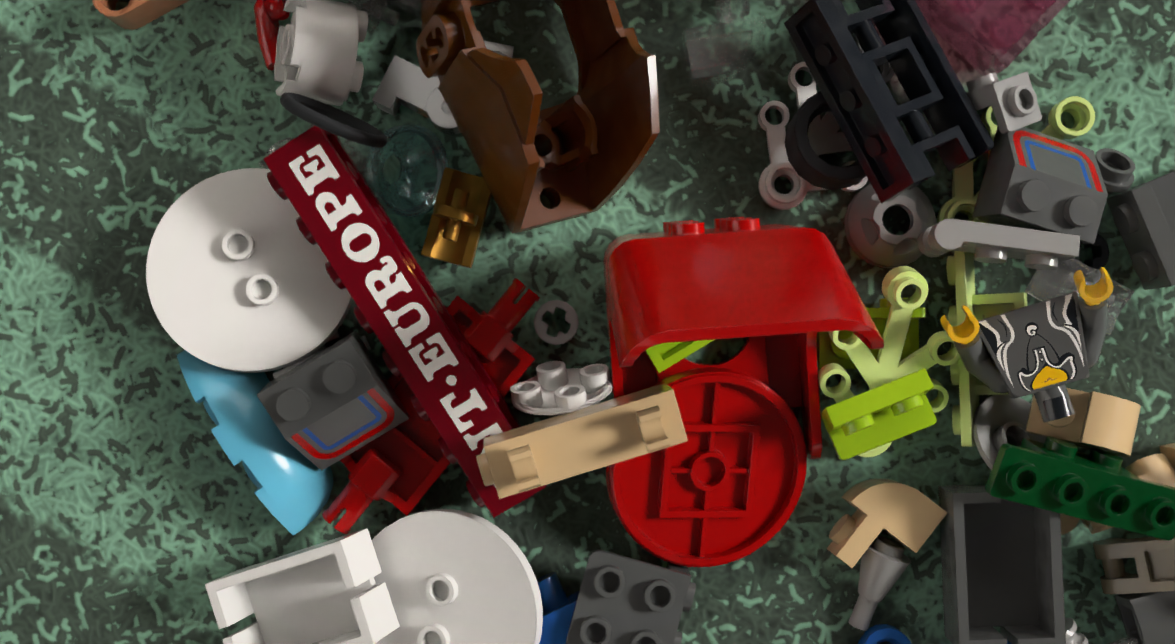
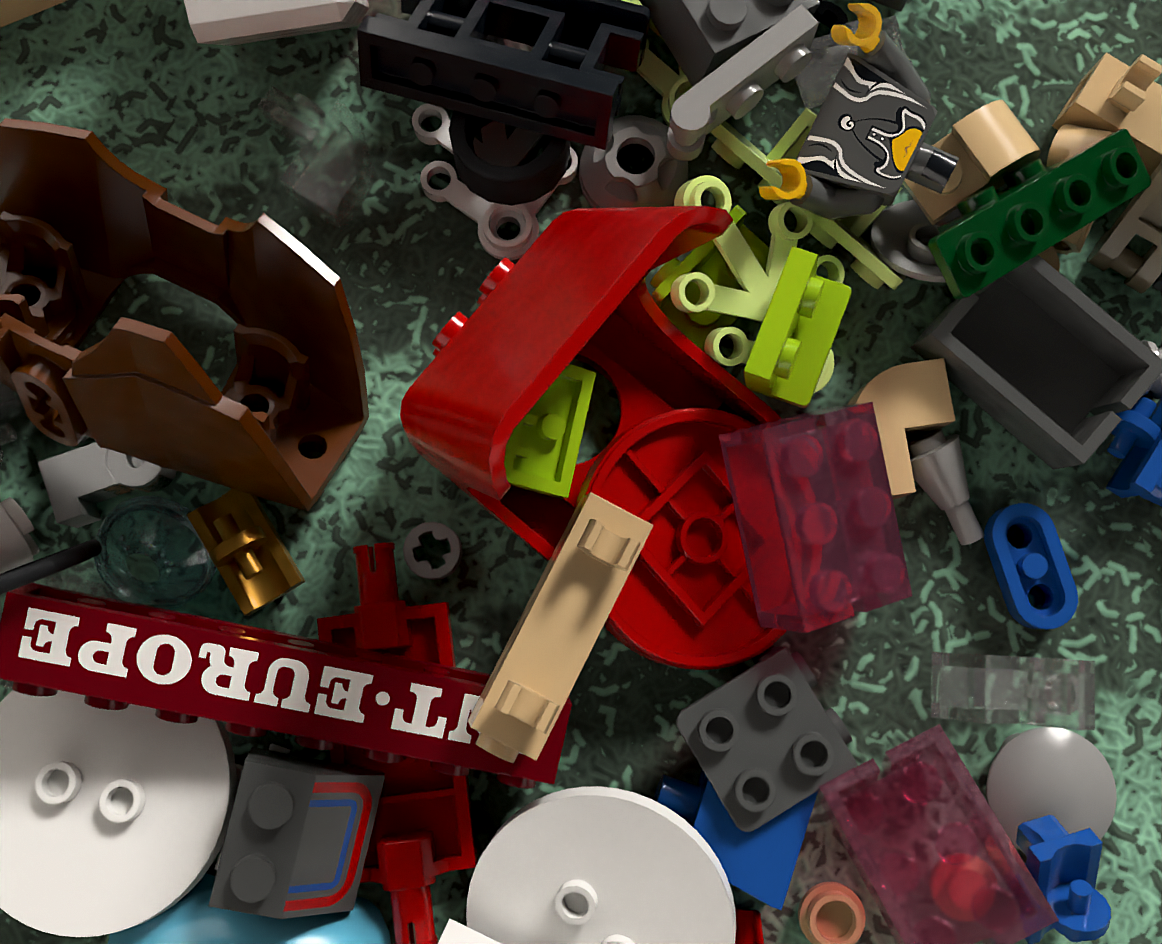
camera: 45 degrees left, 5 degrees down
white dish [510,361,613,416] -> none
none -> clear pink piece [719,402,913,633]

